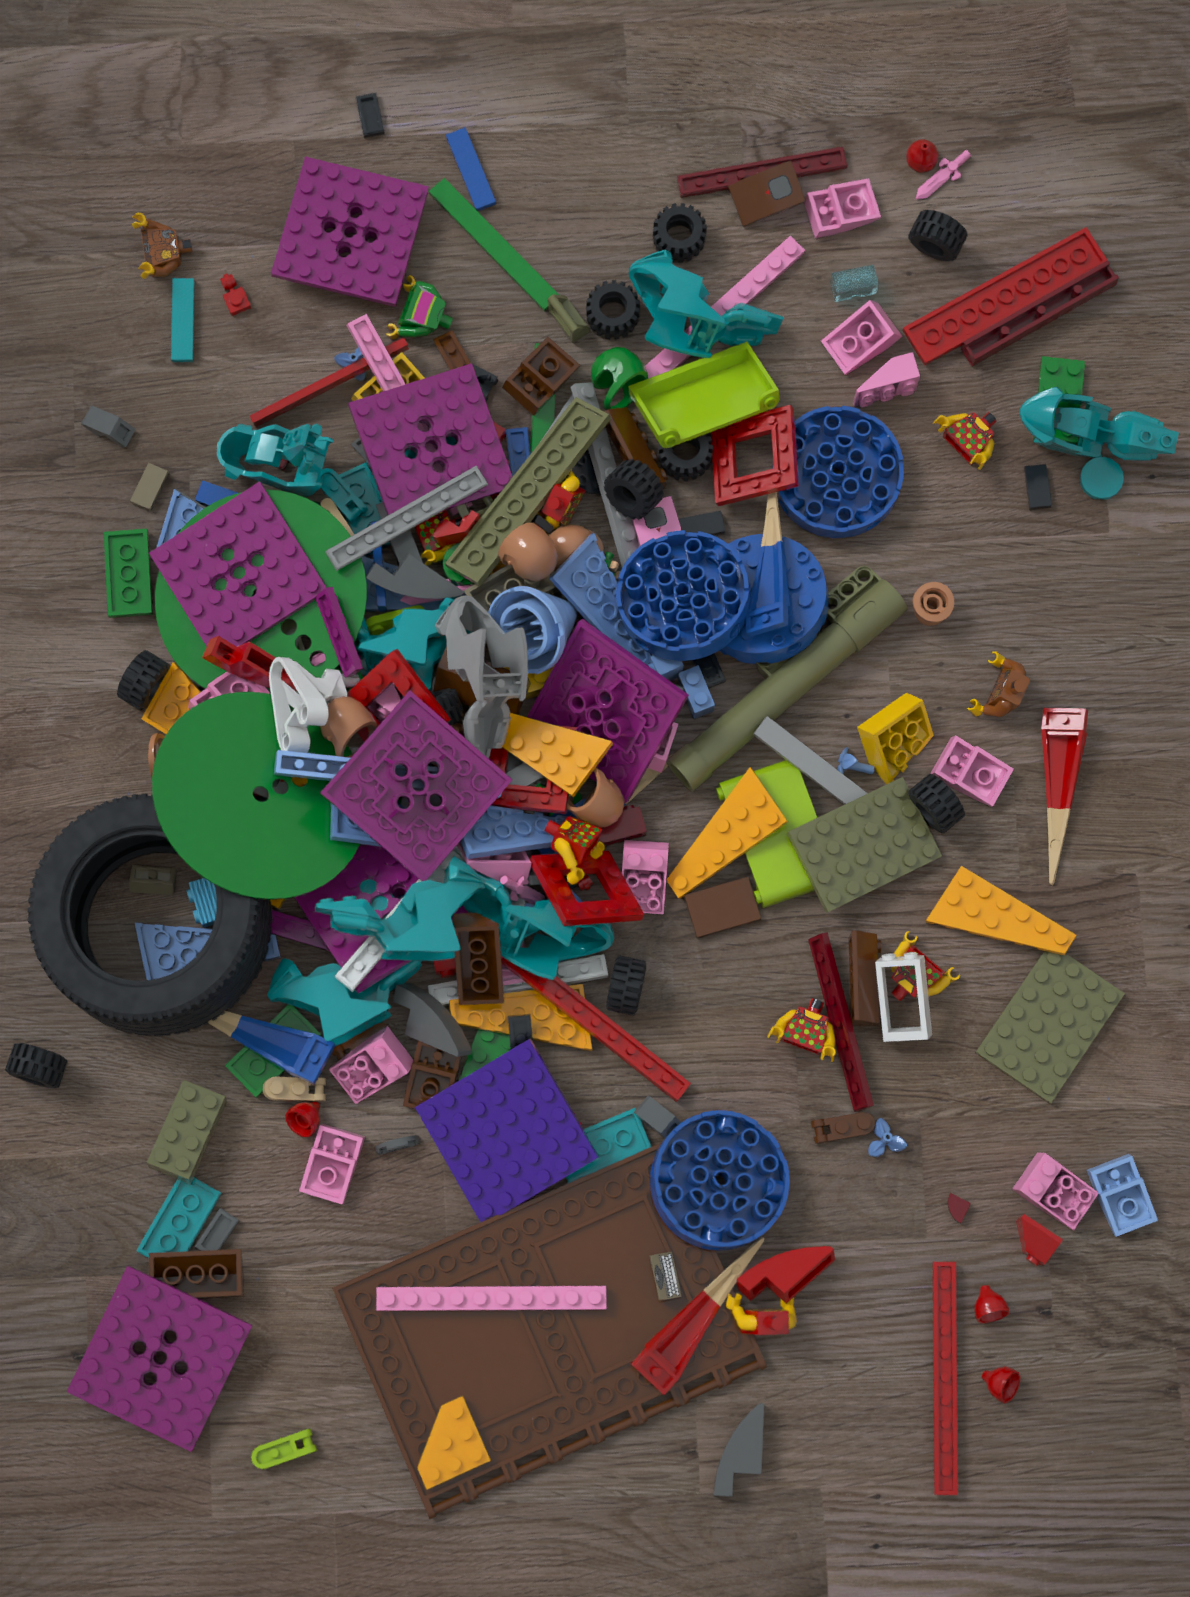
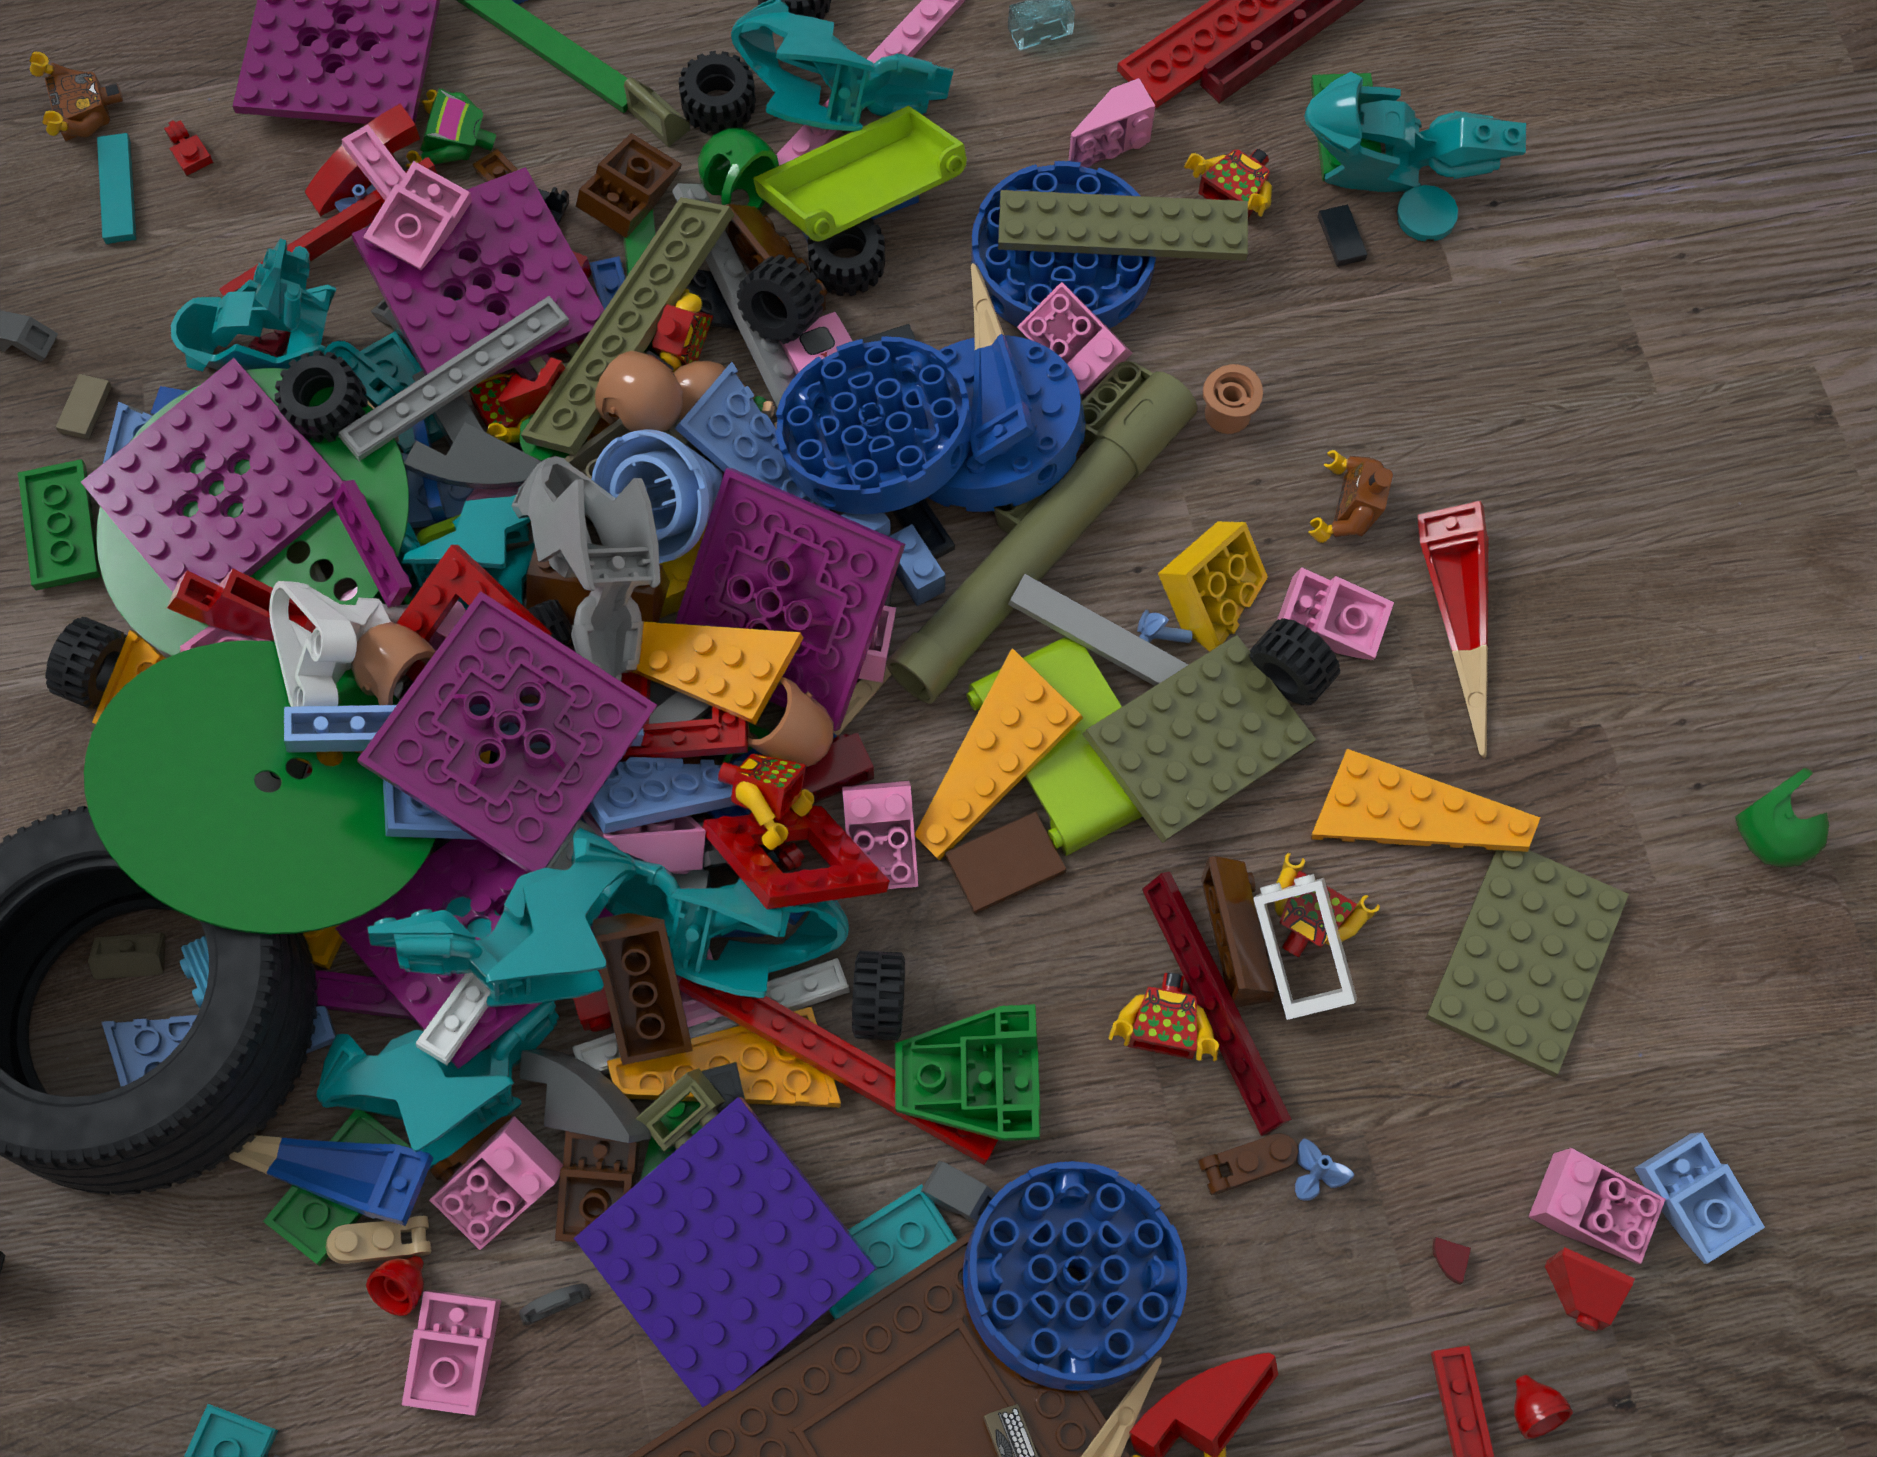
camera: 10 degrees left, 10 degrees down
olive brick [147,1080,227,1185] -> none
bright pink sword [500,876,546,905] -> none
red plate [711,405,799,506] -> none
bright pink slope [821,300,902,375] -> none
none -> black tyre [274,351,368,443]
none -> red slope [305,103,420,217]
none -> bright pink slope [363,161,472,270]
none -> olive window [636,1068,726,1151]
none -> green wedge [895,1004,1041,1141]
none -> olive plate [998,190,1248,261]
none -> bright pink slope [1017,282,1132,397]

